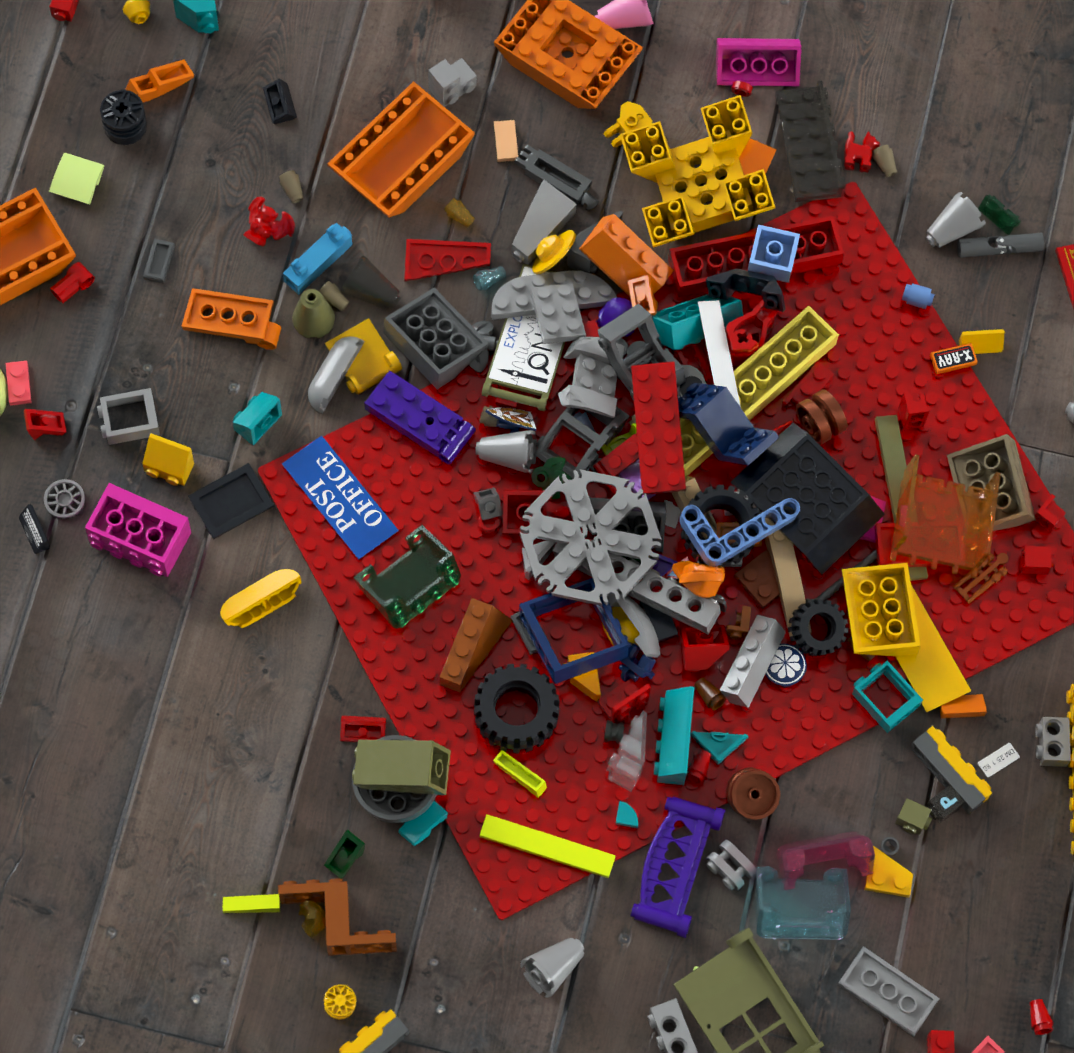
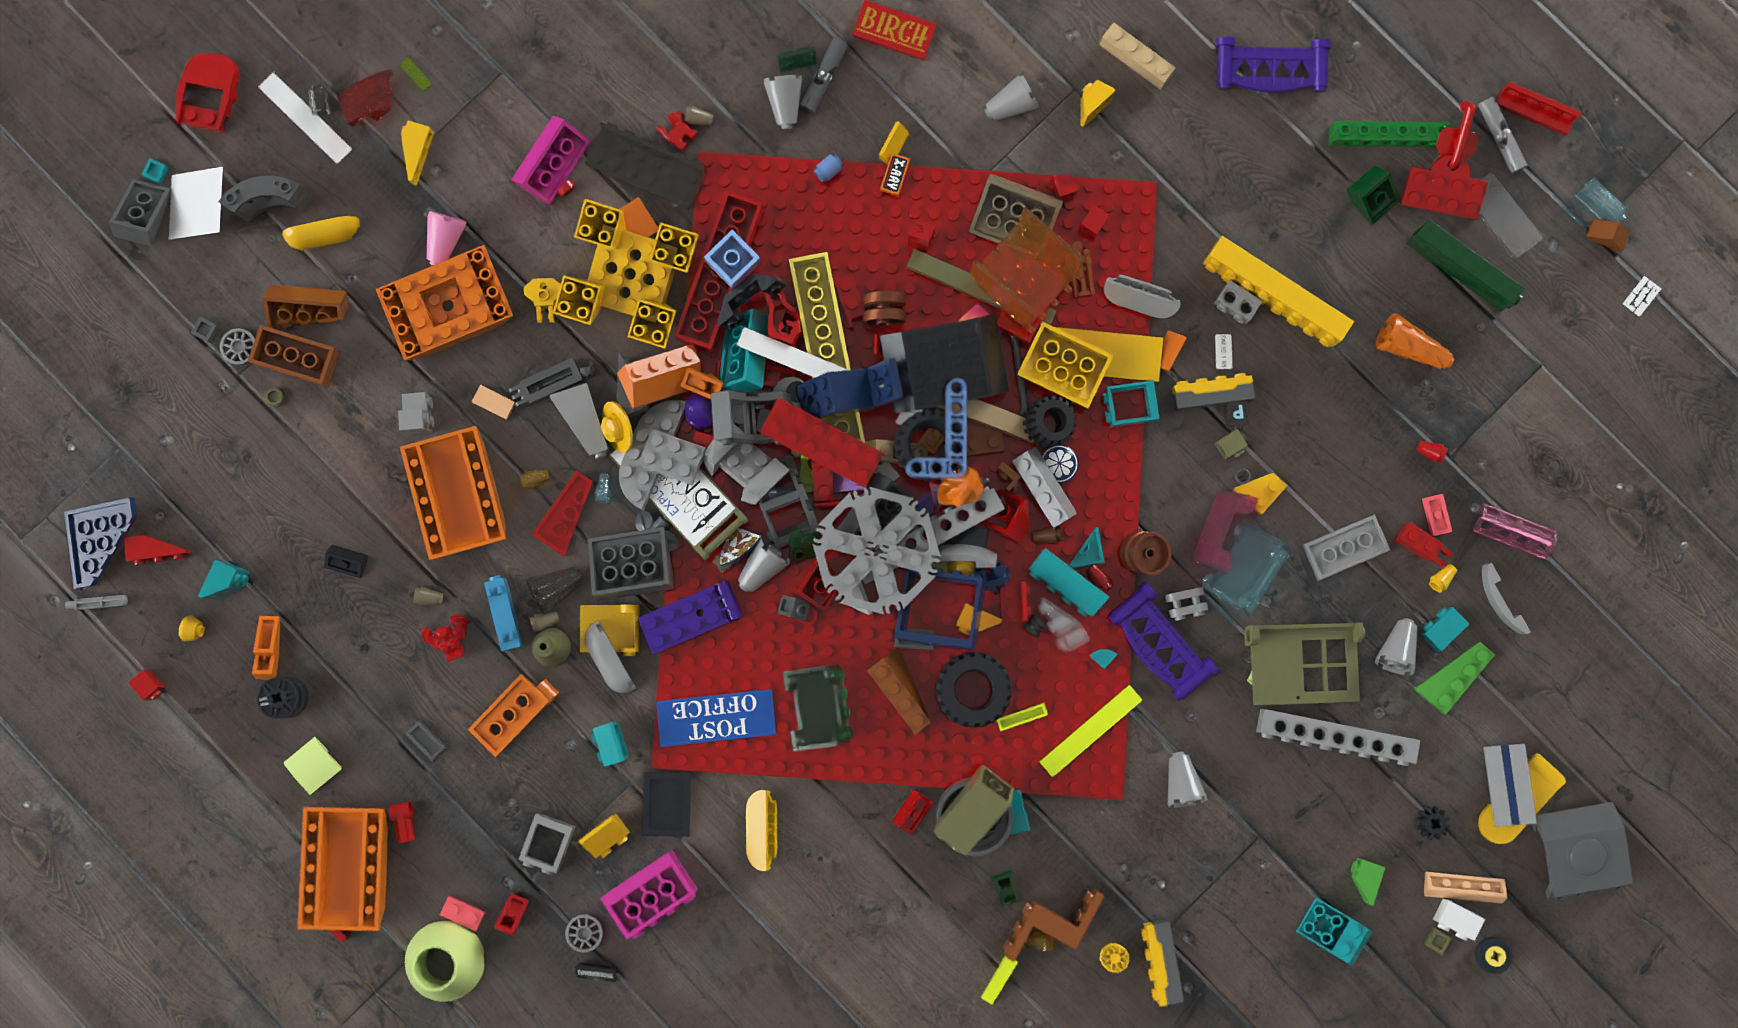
camera: 55 degrees left, 15 degrees up
none -> light grey brick [1104,275,1180,318]

